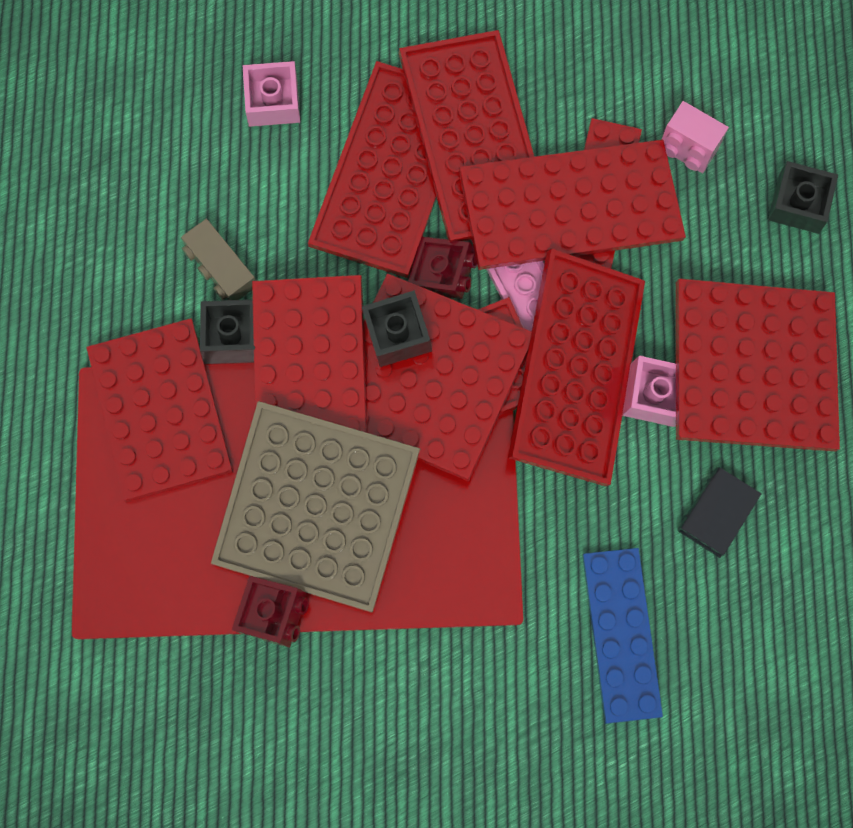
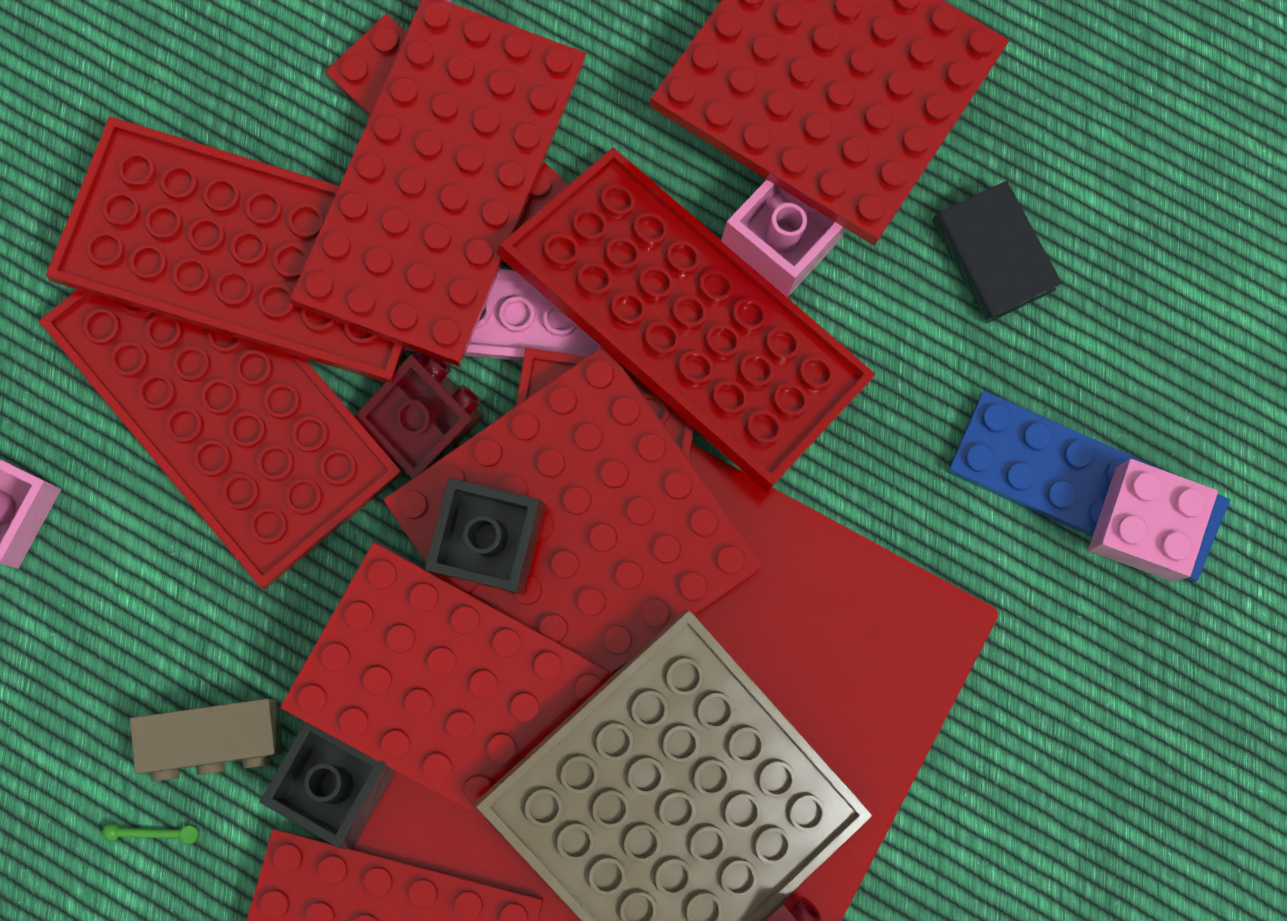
camera: 60 degrees left, 5 degrees up
none -> bright green hinge [102,823,200,844]
none -> bright pink brick [1088,458,1218,582]

